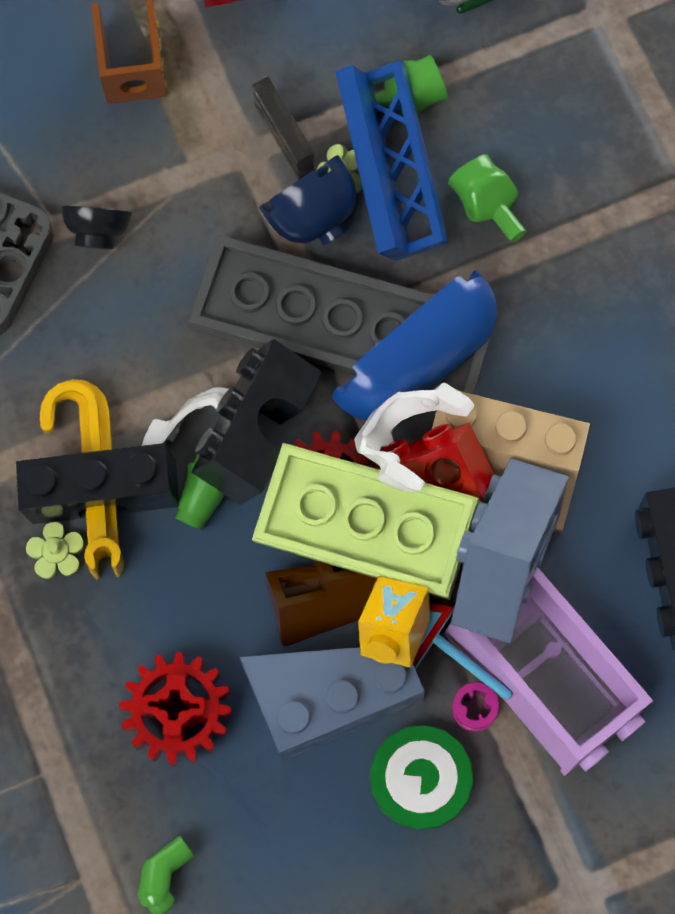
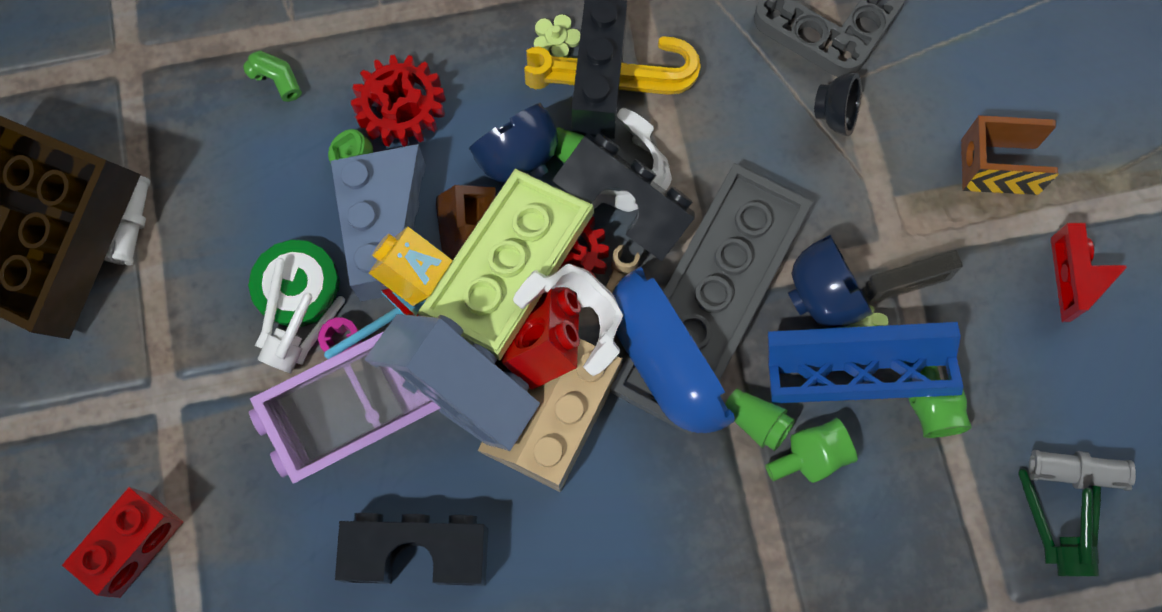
camera: 100 degrees right, 0 degrees up
none -> white plant [255,258,345,374]
none -> bright green tile [328,129,373,163]
none -> dark blue cylinder [469,103,558,183]
none -> tan hand [606,245,640,293]
none -> bright green cone [725,388,795,451]

